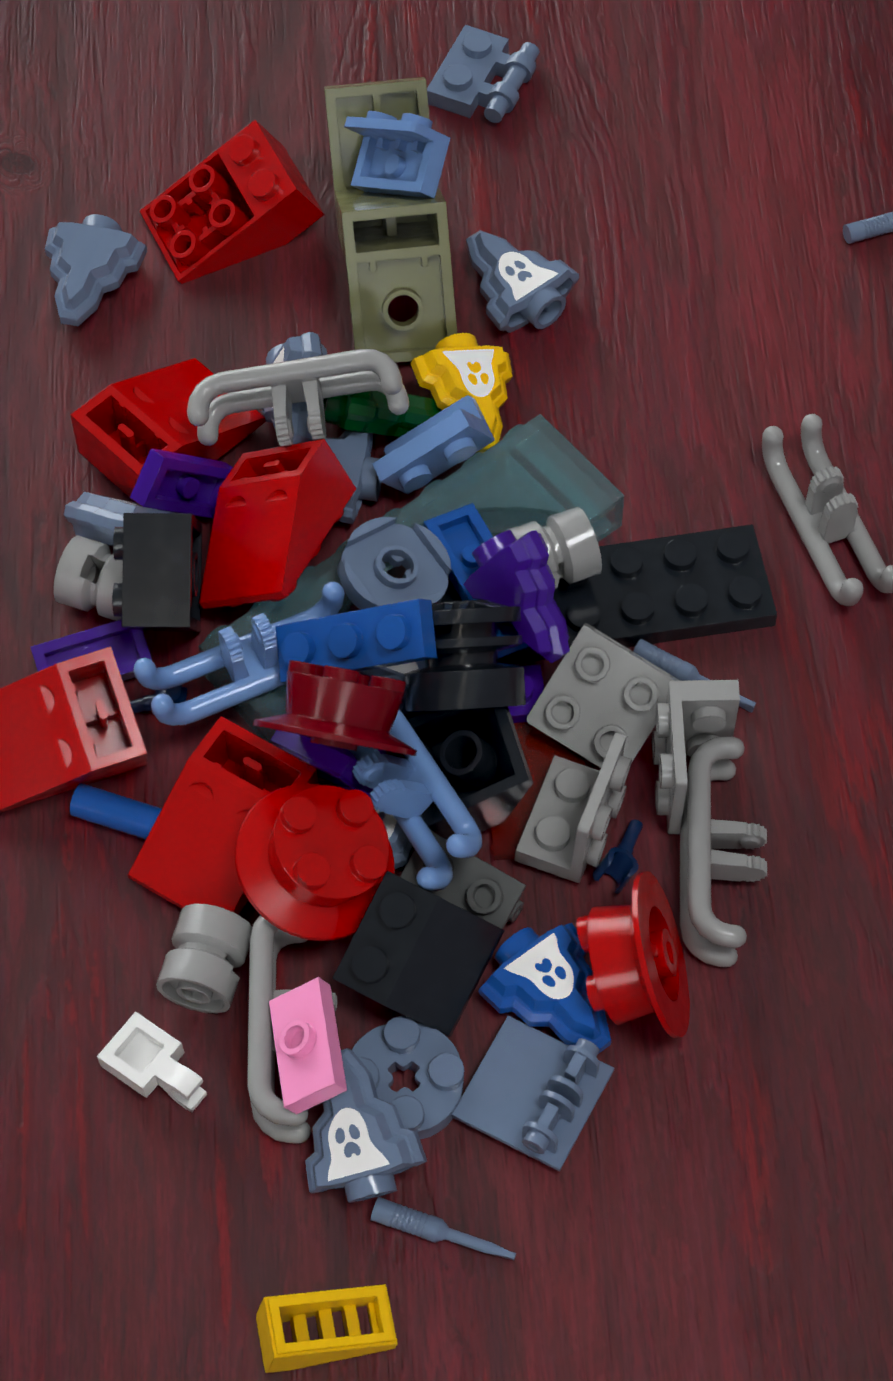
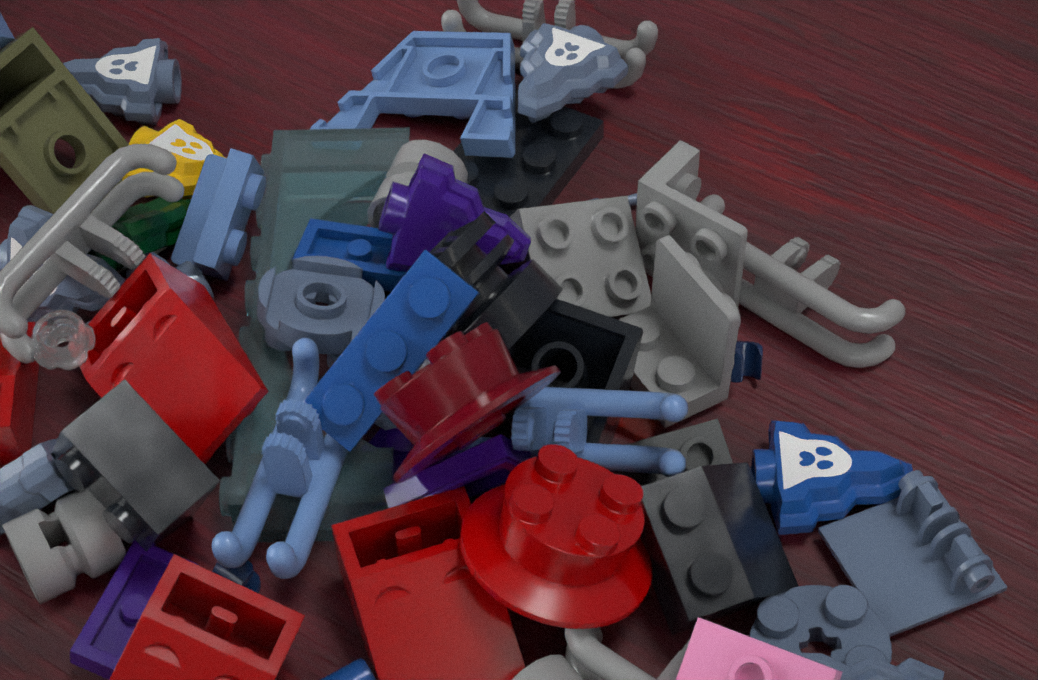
camera: 50 degrees left, 10 degrees down
dark purple plate [130,448,233,518] -> none
red piece [576,871,690,1038] -> none
none -> clear plate [31,310,96,370]
none -> medium blue wing [308,31,515,158]
none -> sand blue rock [518,23,628,123]

